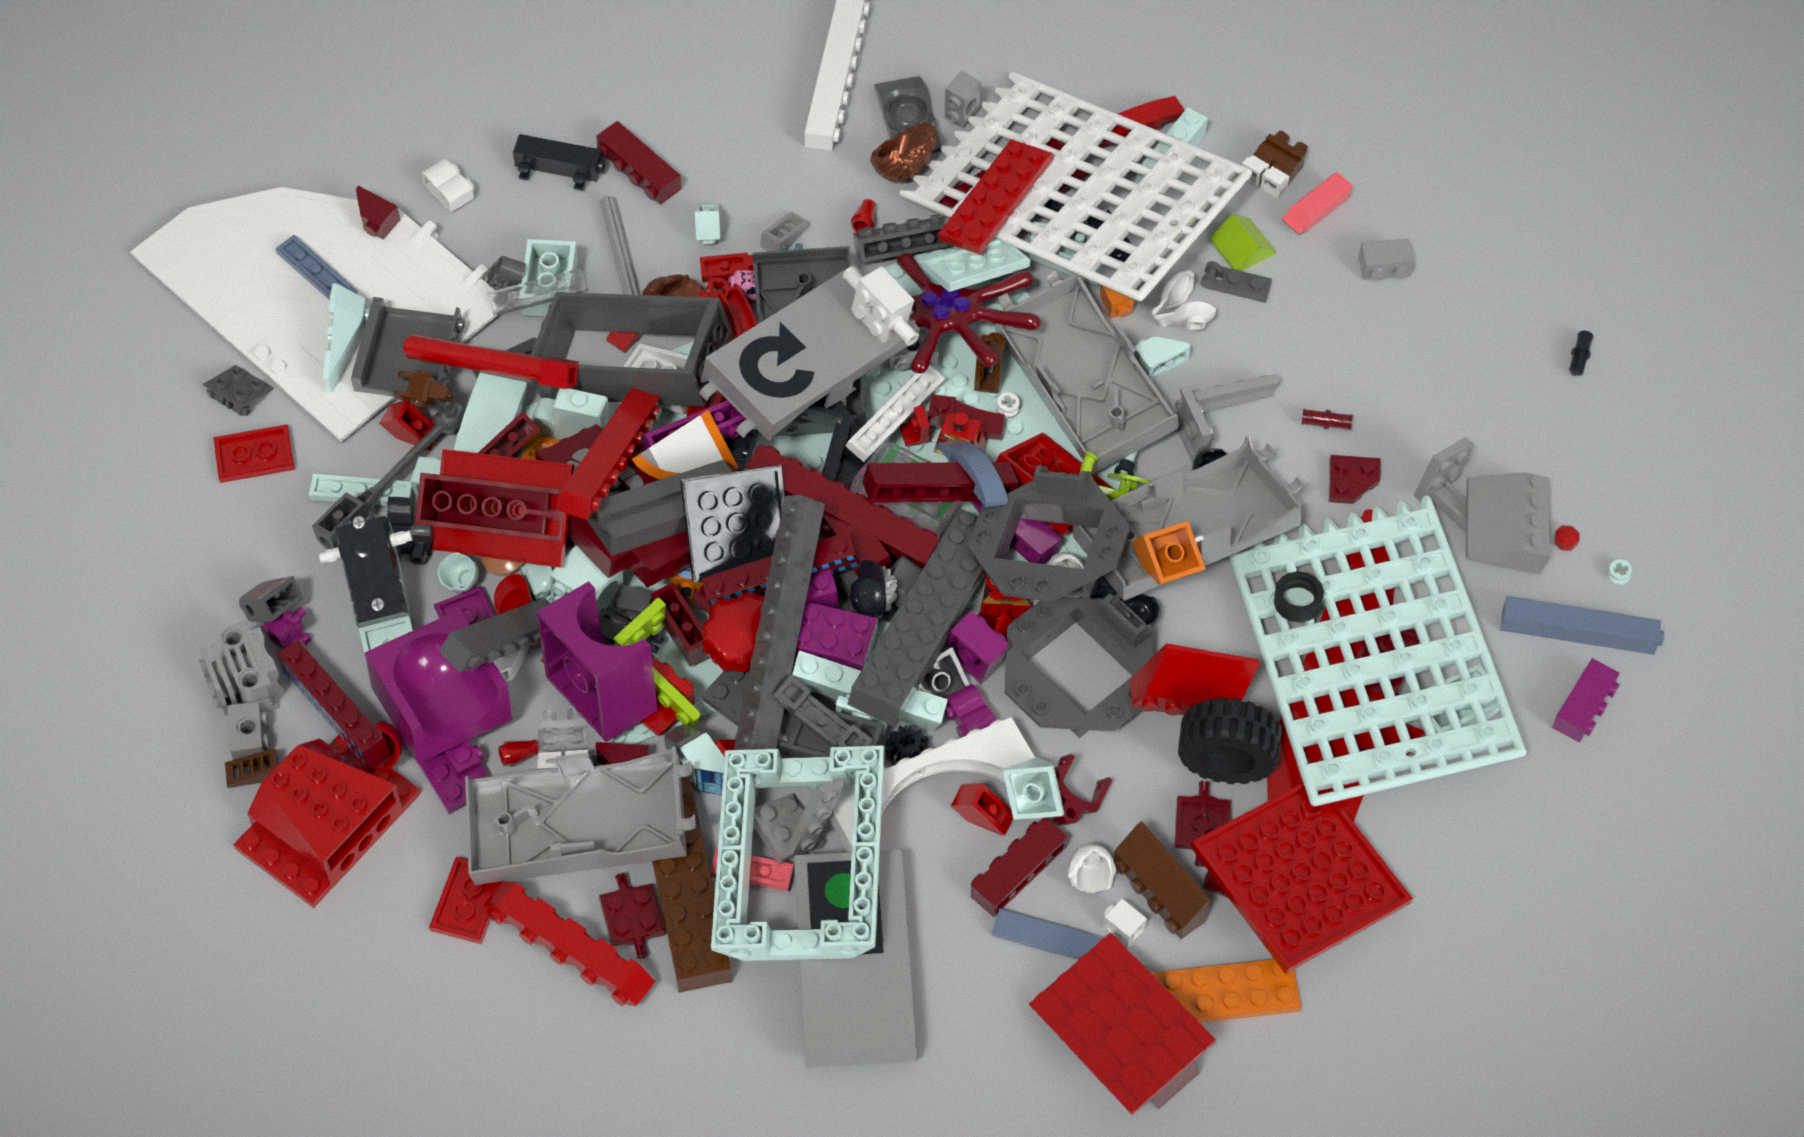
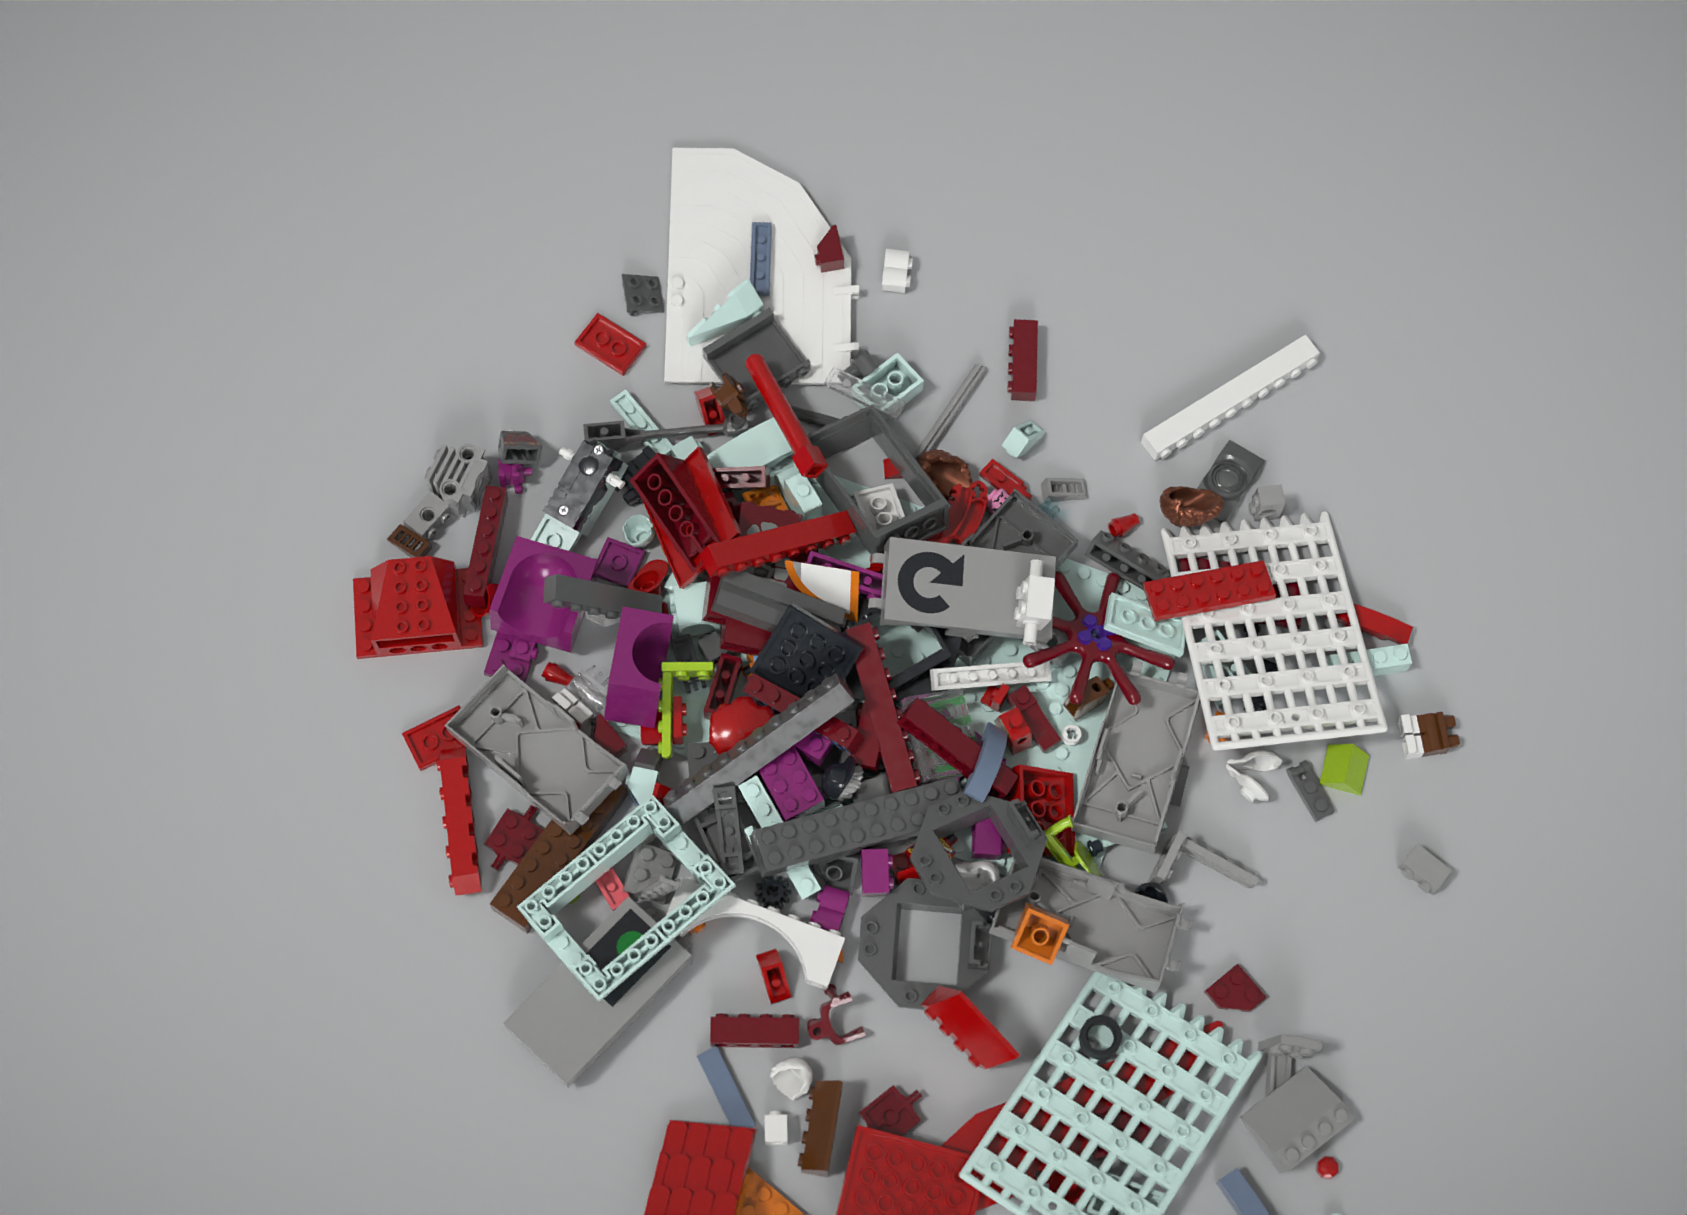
camera: 45 degrees right, 10 degrees up
black brick [513,134,606,191] -> none
light aqua slope [1002,757,1064,820] -> none
black hair [1124,593,1160,627] -> none
light aqua slope [1134,336,1191,379] -> none
black tyre [1178,698,1282,784] -> none
coral piece [1281,172,1352,234] -> none
dark red pin [1301,409,1353,430] -> none
black axle [1569,330,1594,376] -> none

